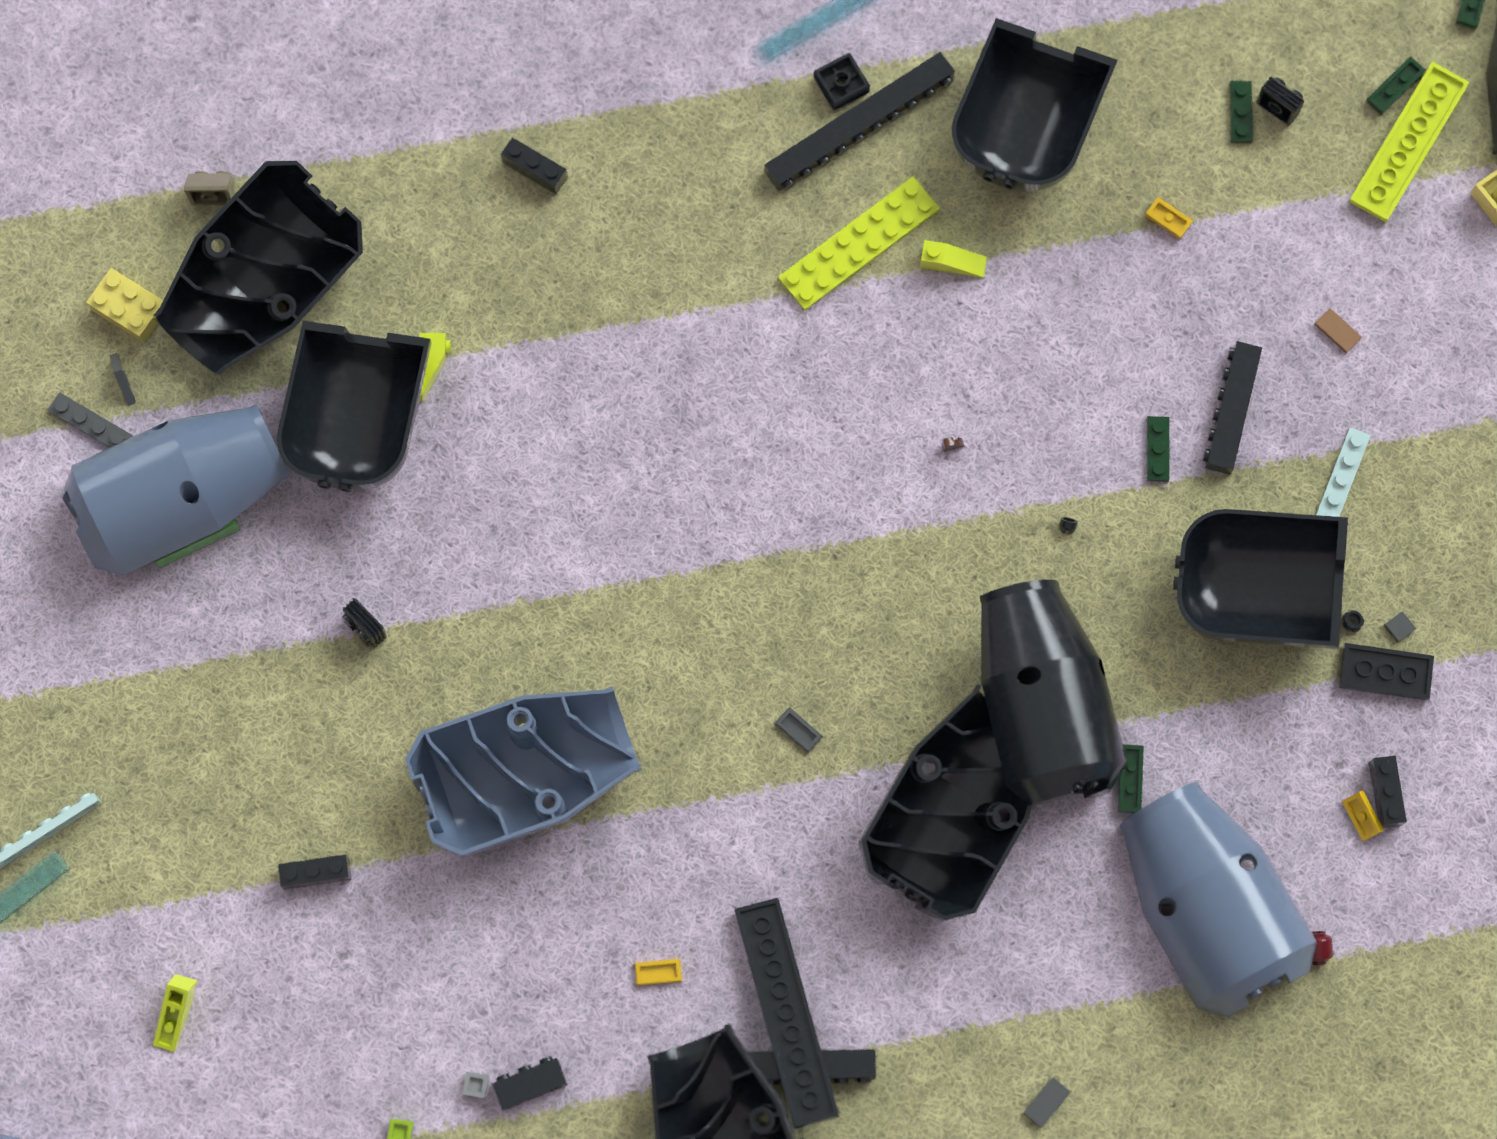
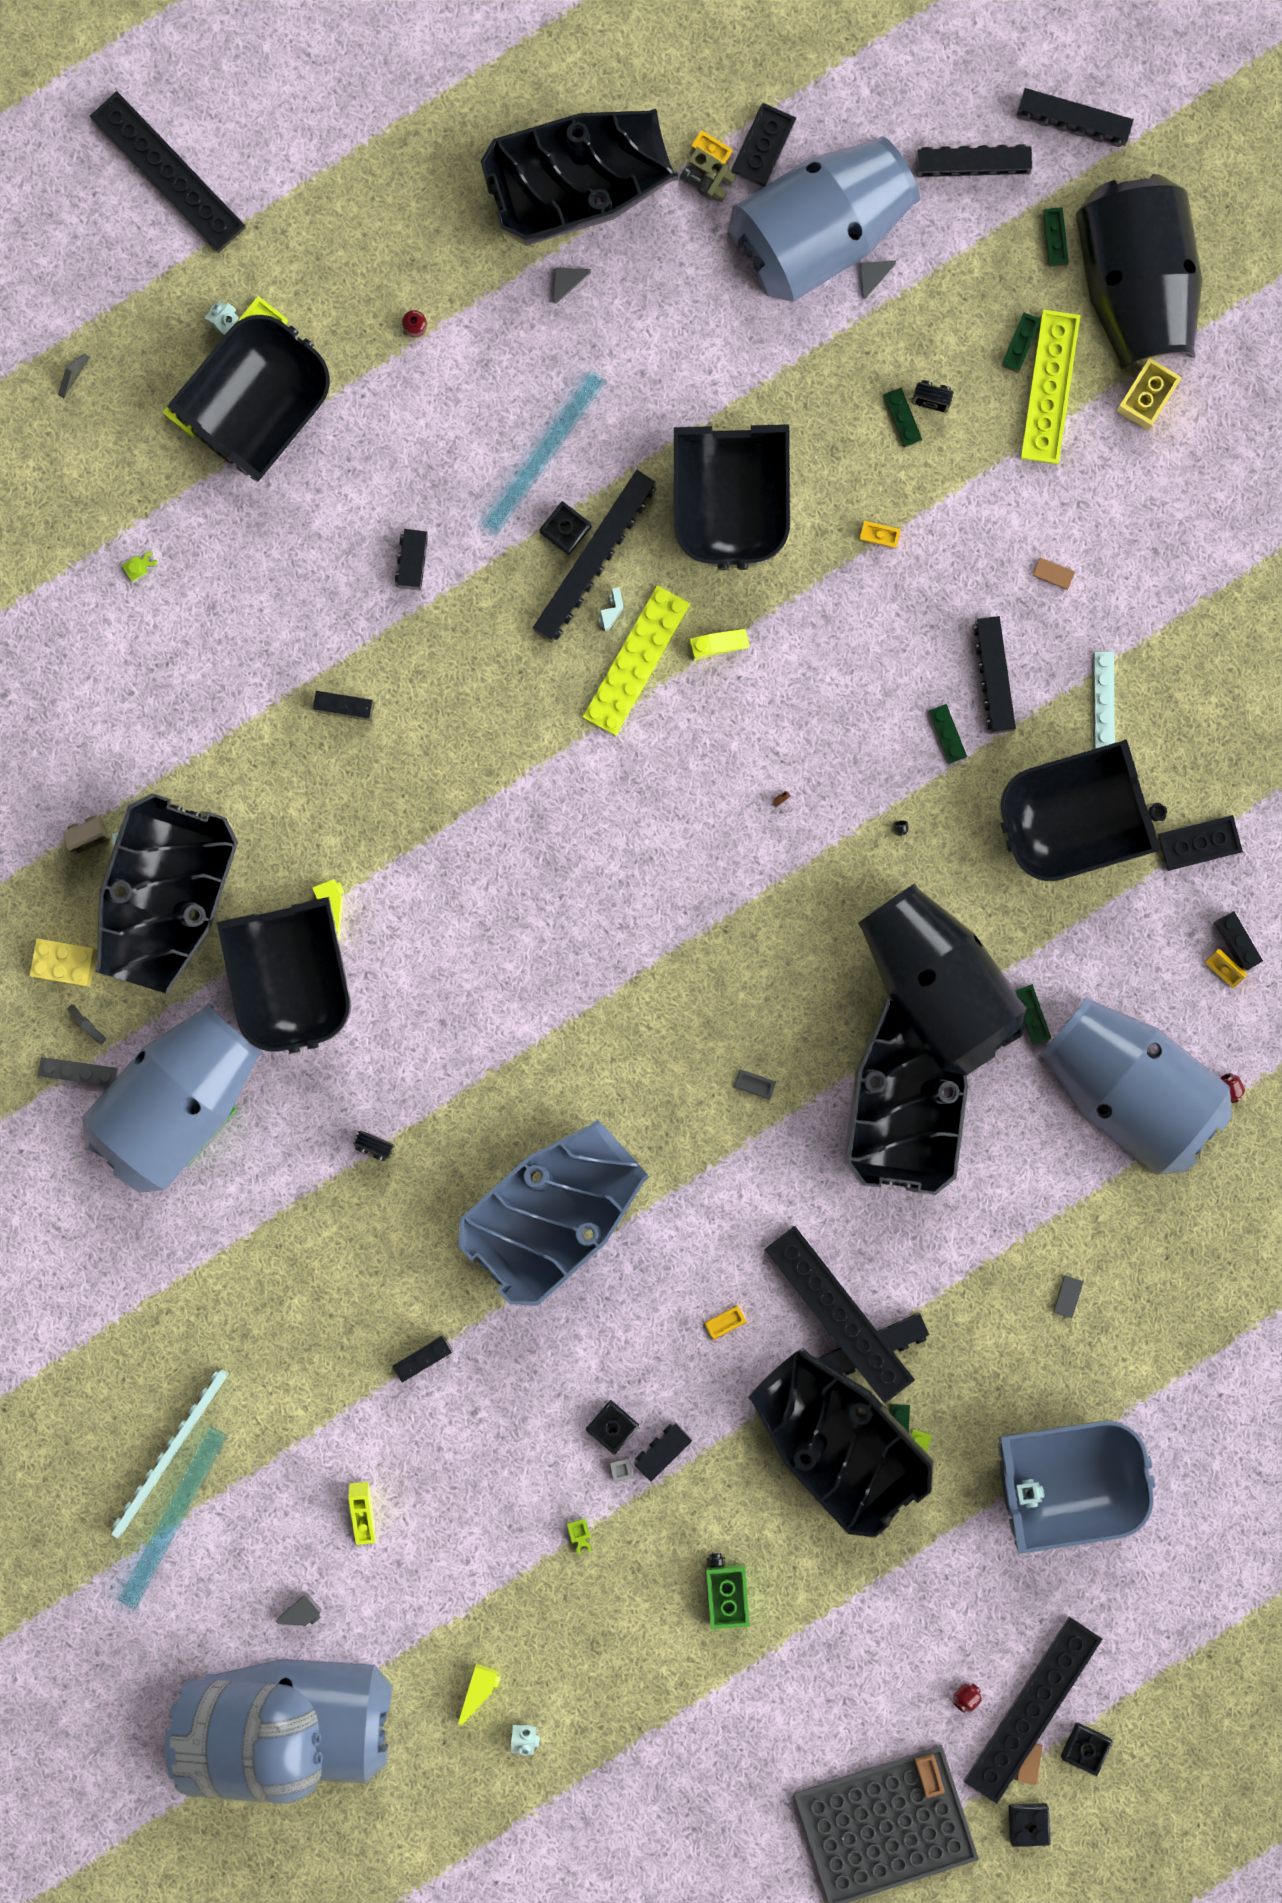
camera: 20 degrees left, 10 degrees up
dark grey tile [1384,611,1416,643] -> none
none -> dark grey slope [276,1593,322,1626]
none -> black brick [395,529,428,591]
none -> black brick [586,1400,639,1455]
none -> light aqua slope [598,587,624,632]

